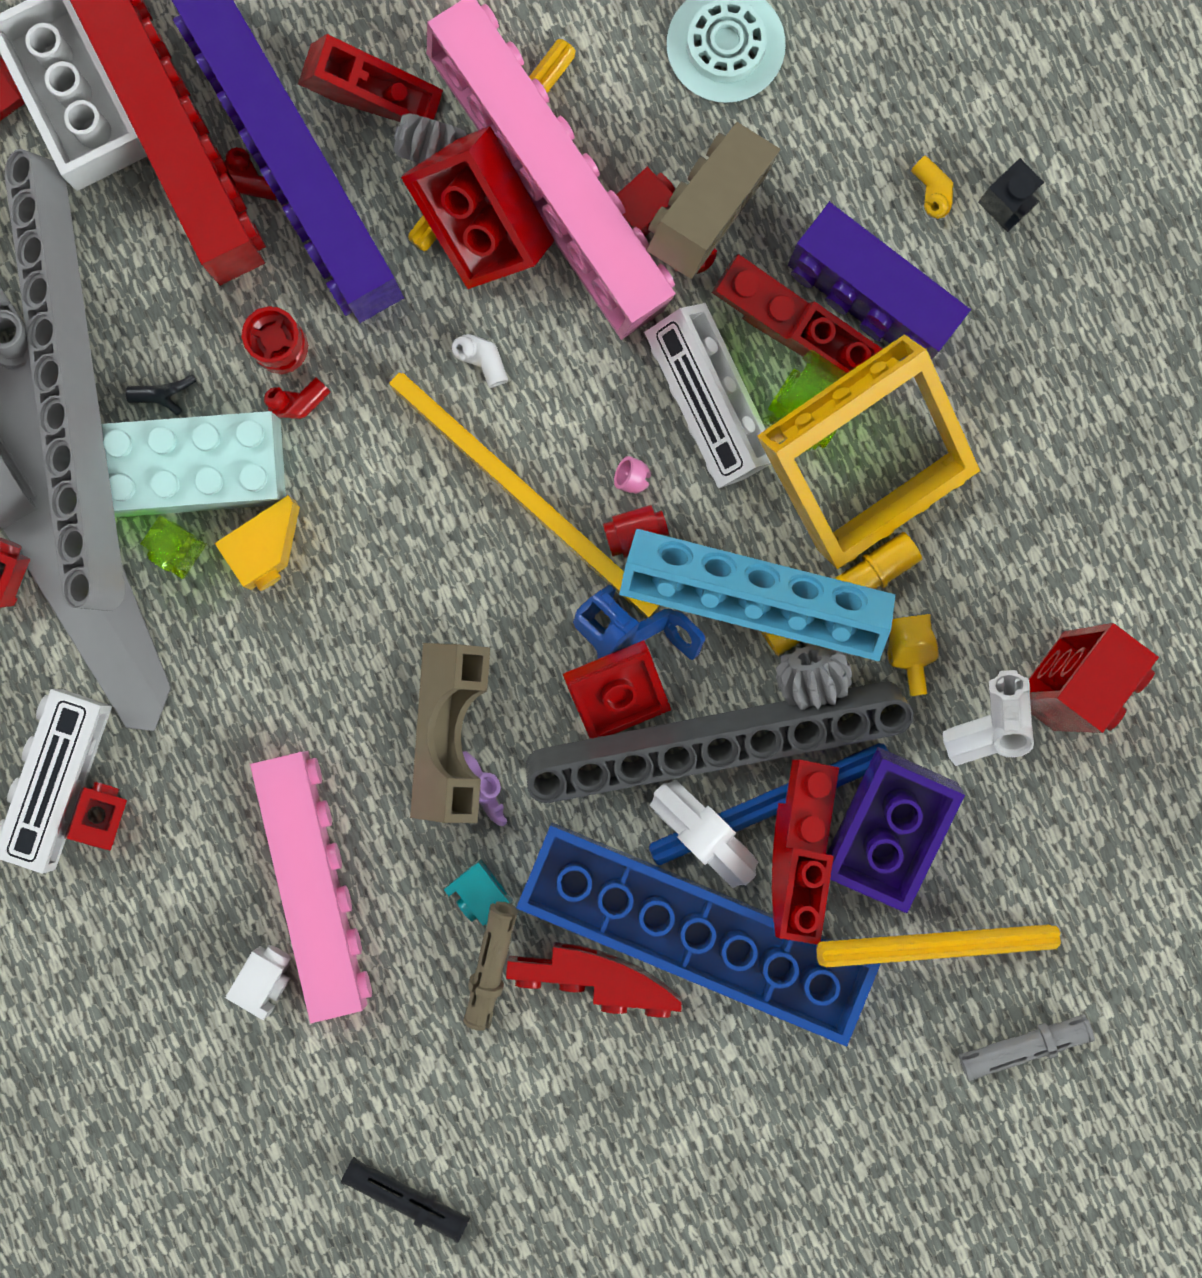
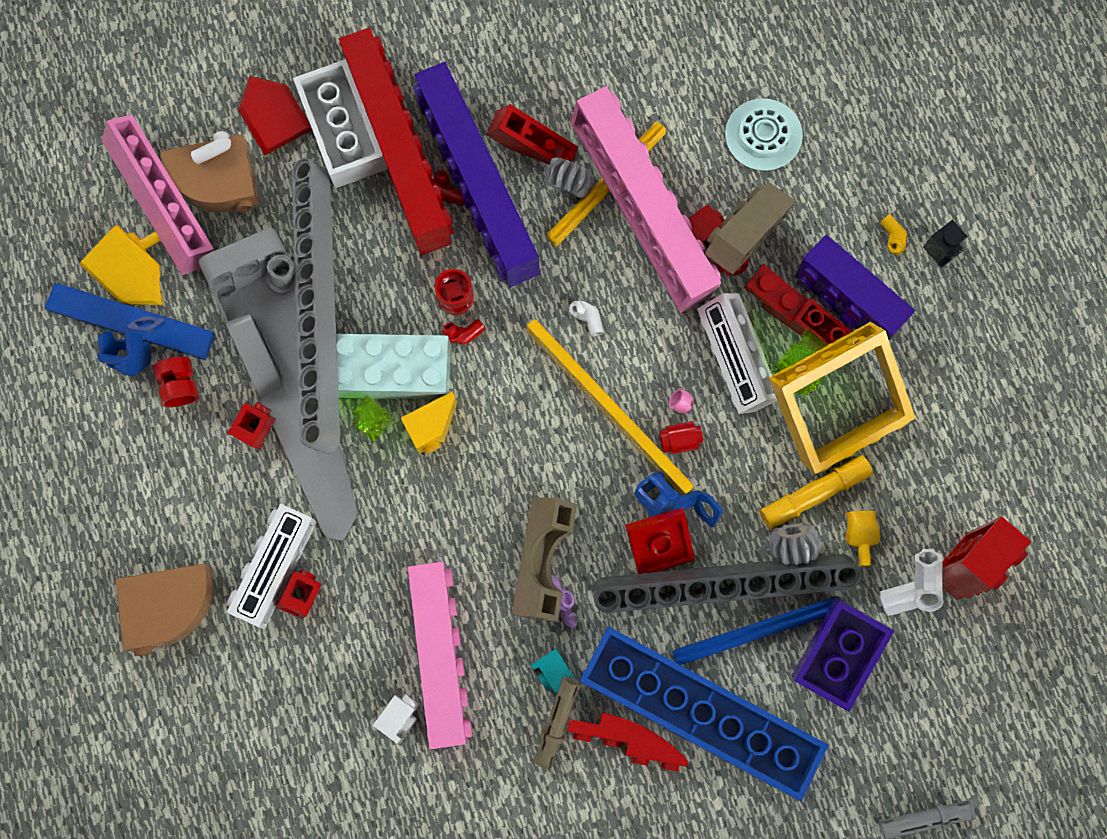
camera: 10 degrees right, 10 degrees down
black bar [126,374,196,416] -> none
red slope [401,126,555,289] -> none
medium azure brick [619,529,896,661] -> none
white piece [650,779,759,888] -> none
red slope [772,759,839,945] -> none
yellow axle [816,924,1061,968] -> none

